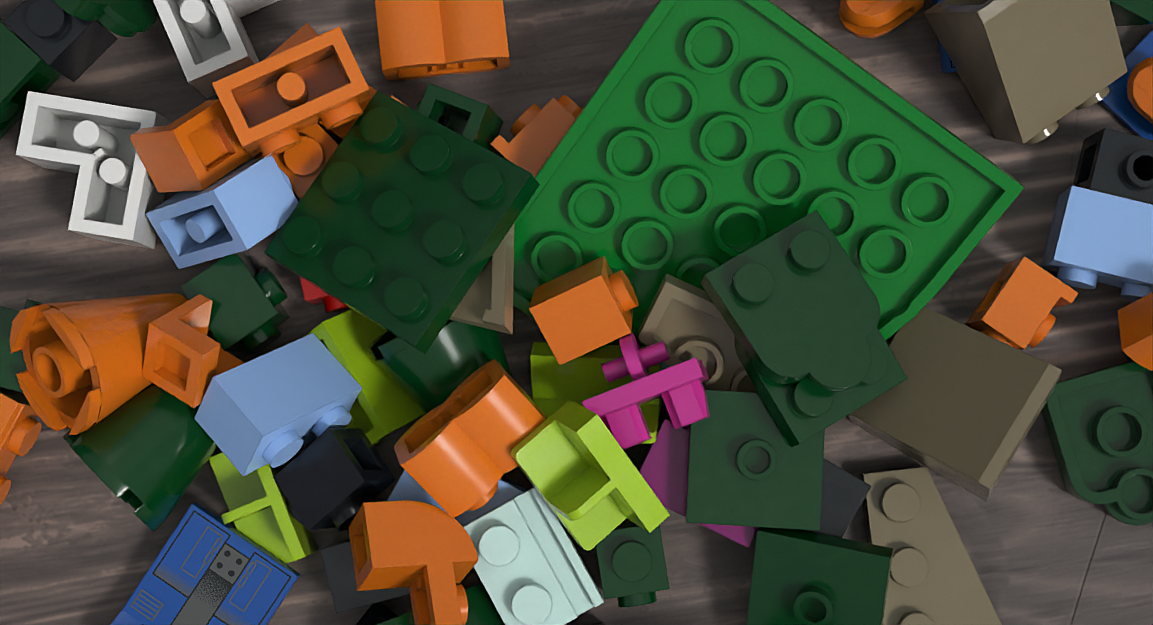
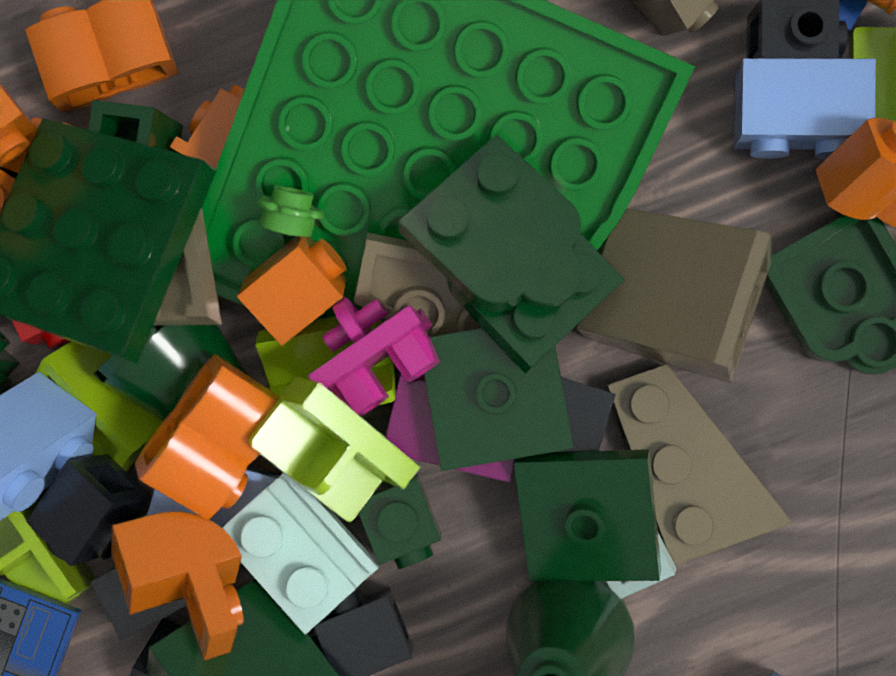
camera: 15 degrees left, 0 degrees up
orange brick [965,256,1079,350] -> none
none -> bright green plate [257,186,323,237]

